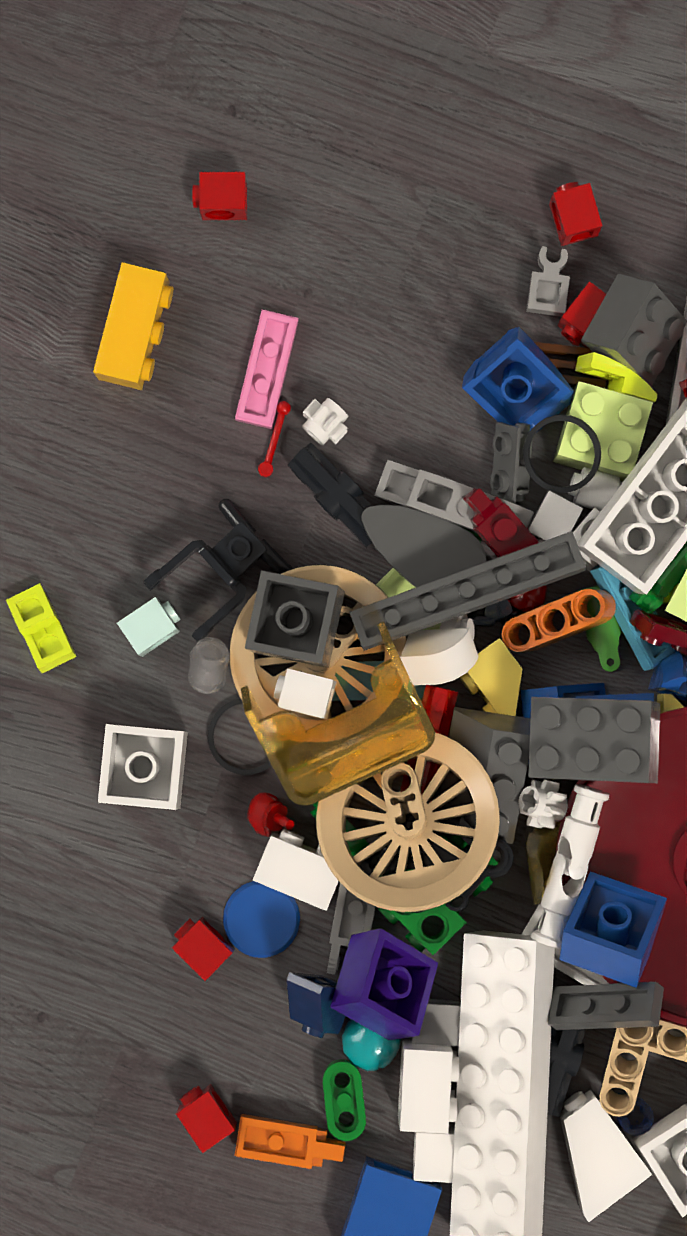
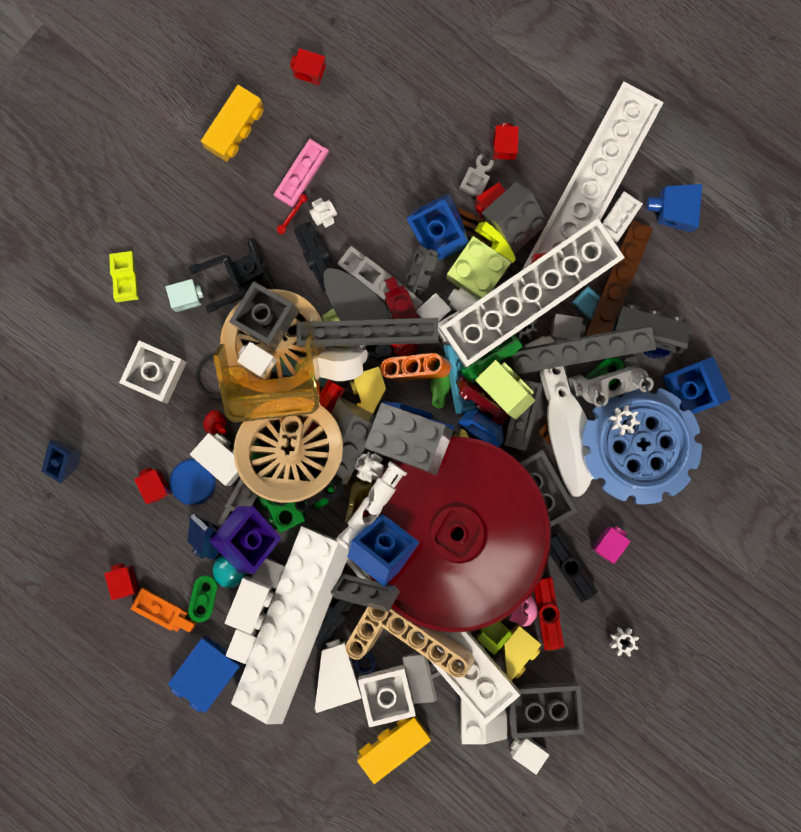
camera: 15 degrees right, 0 degrees up
clear brick [188,637,230,694] -> none
black piece [523,414,601,493] -> none
none -> dark blue slope [41,439,82,484]

